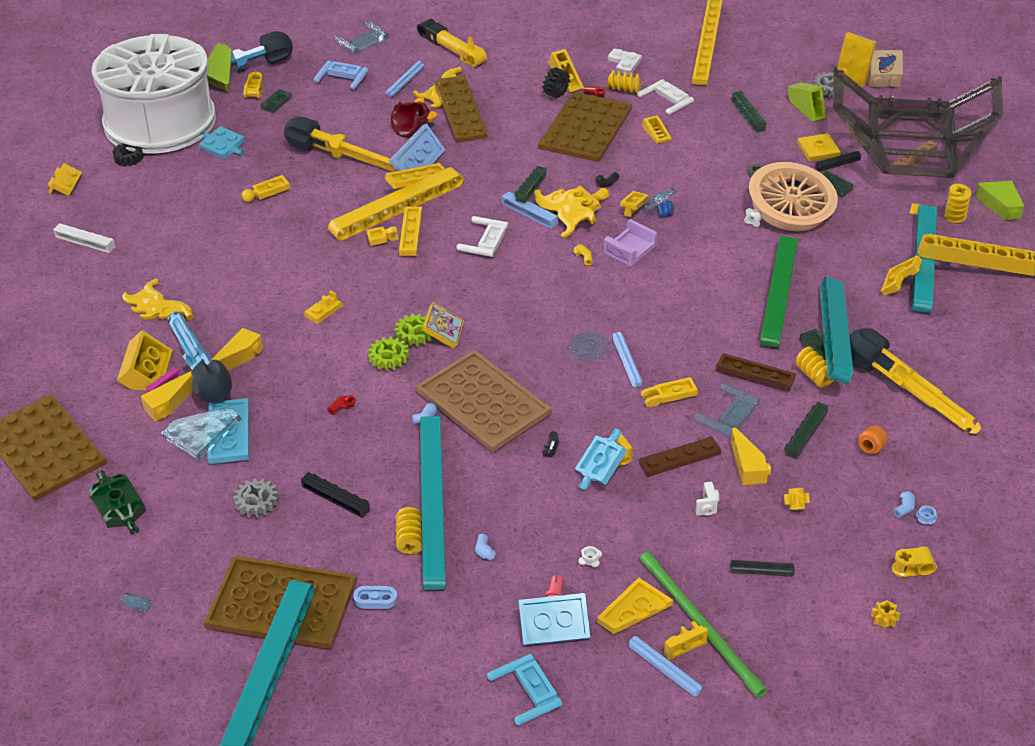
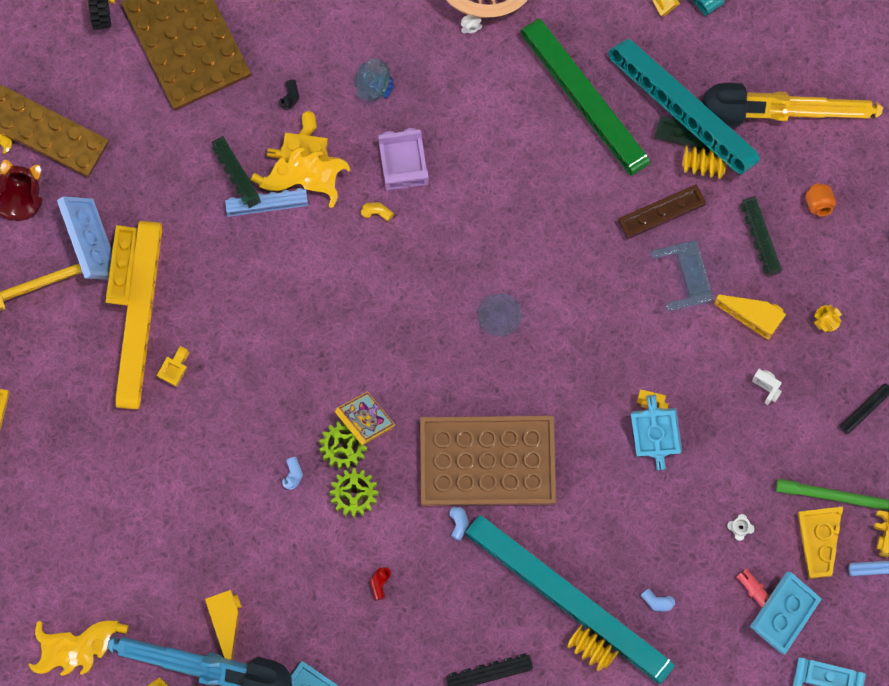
camera: 50 degrees left, 30 degrees up
yellow plate [304,290,343,324] -> none
yellow plate [399,207,422,256] -> none
white plate [456,216,509,257] -> none
black arm [542,431,559,457] -> none
light blue axle [613,332,642,388] -> none
yellow plate [620,191,649,217] -> none
reddish brown plate [639,436,721,477] -> none
yellow hinge [641,377,698,408] -> none
none -> light blue arm [282,457,303,490]

